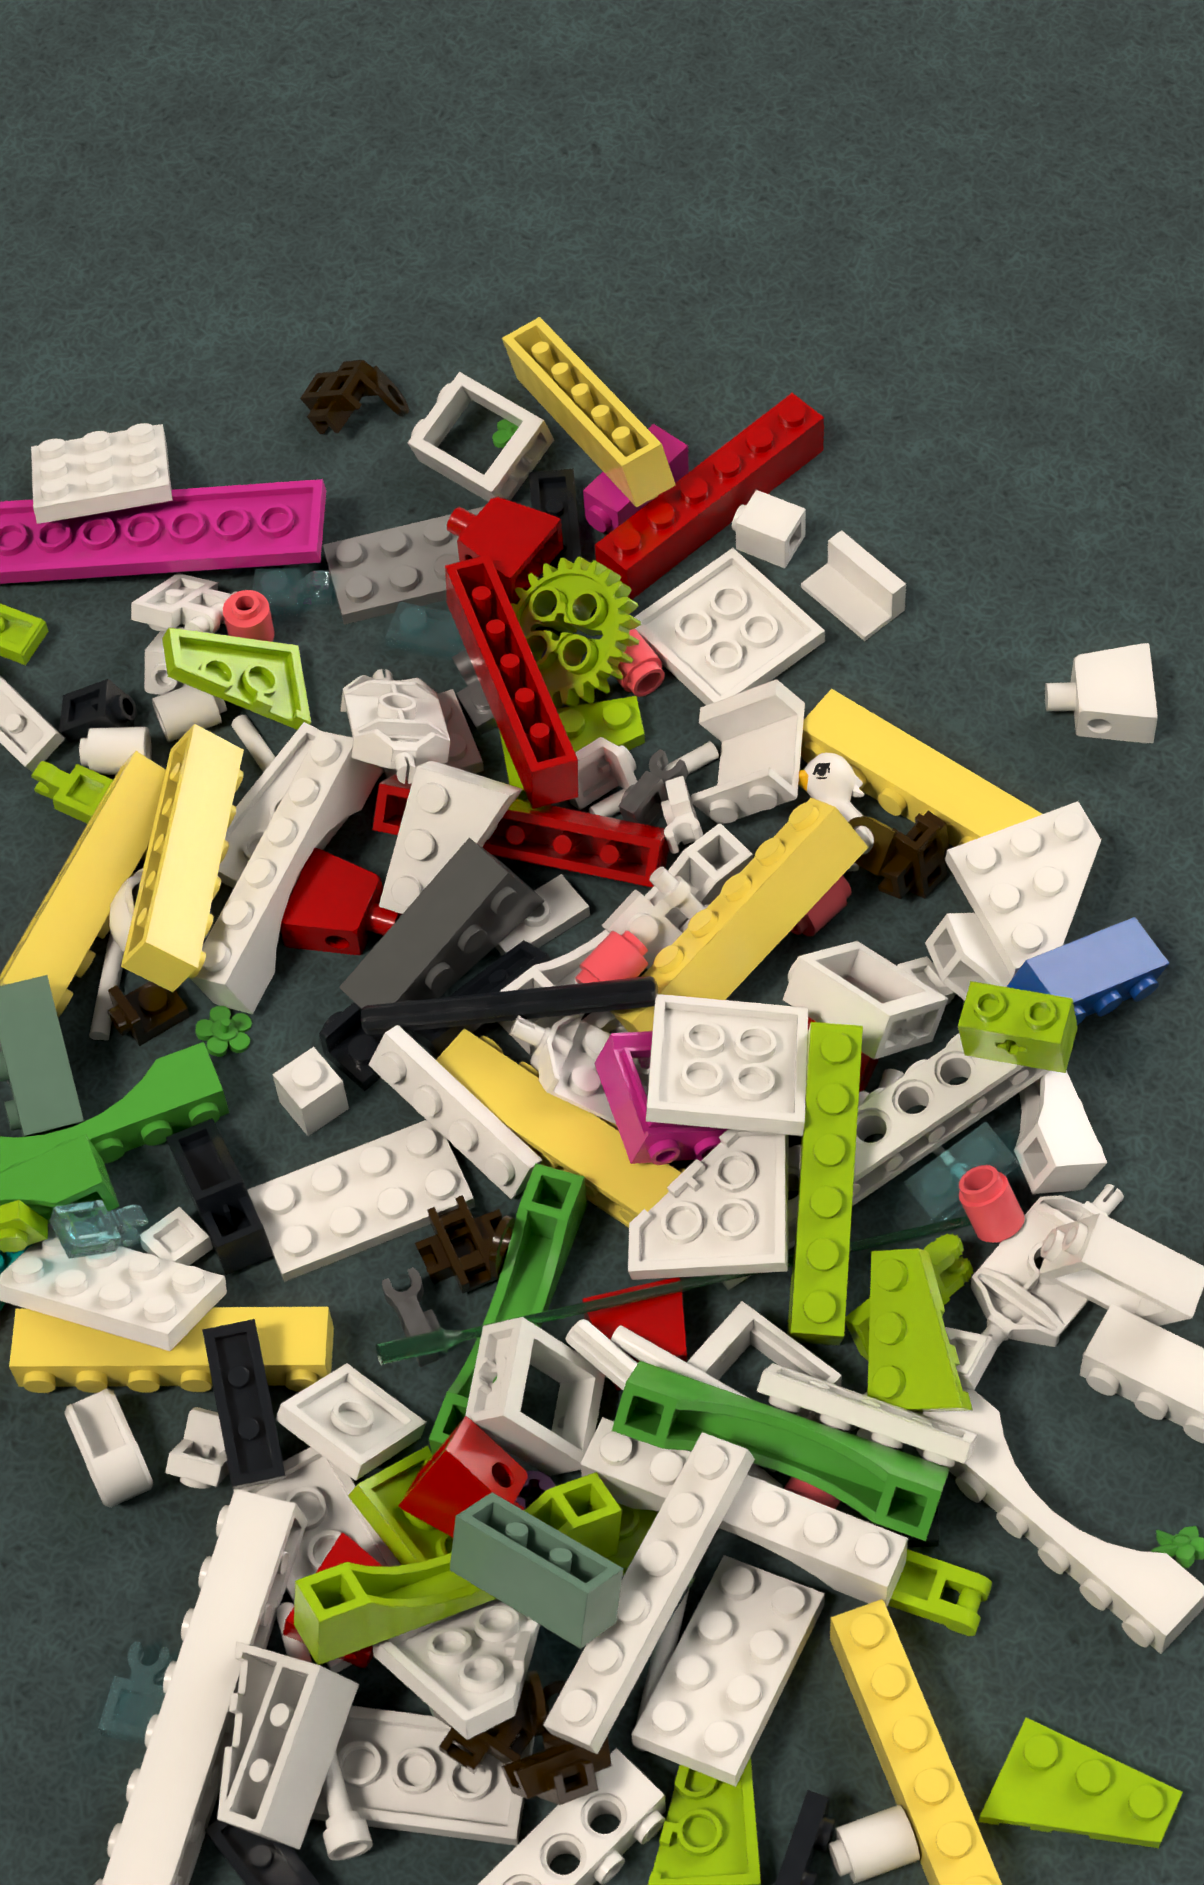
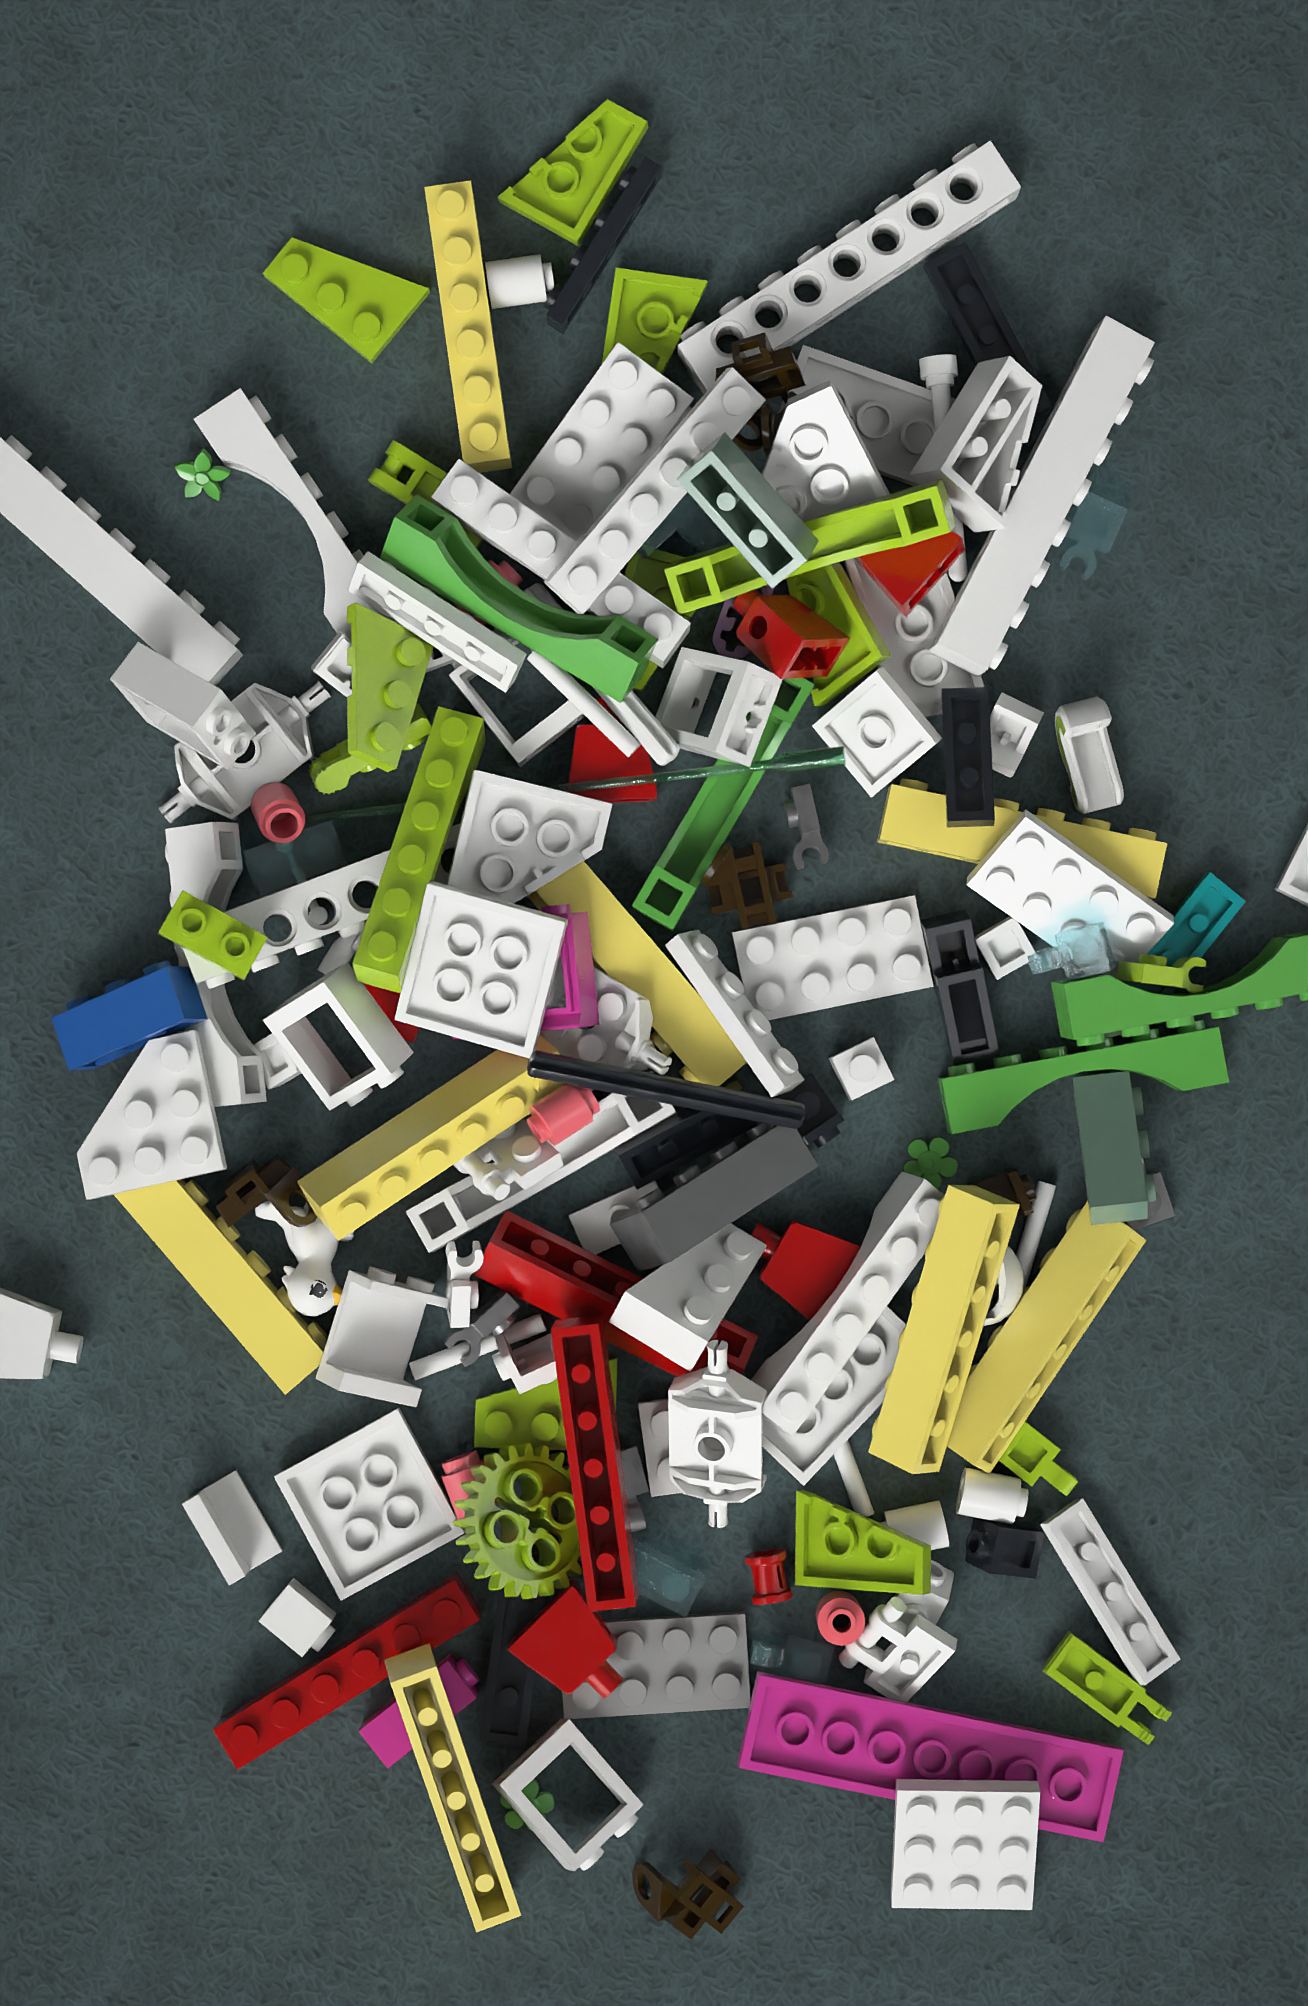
camera: 175 degrees left, 30 degrees up
none -> red bush [744,1548,792,1605]

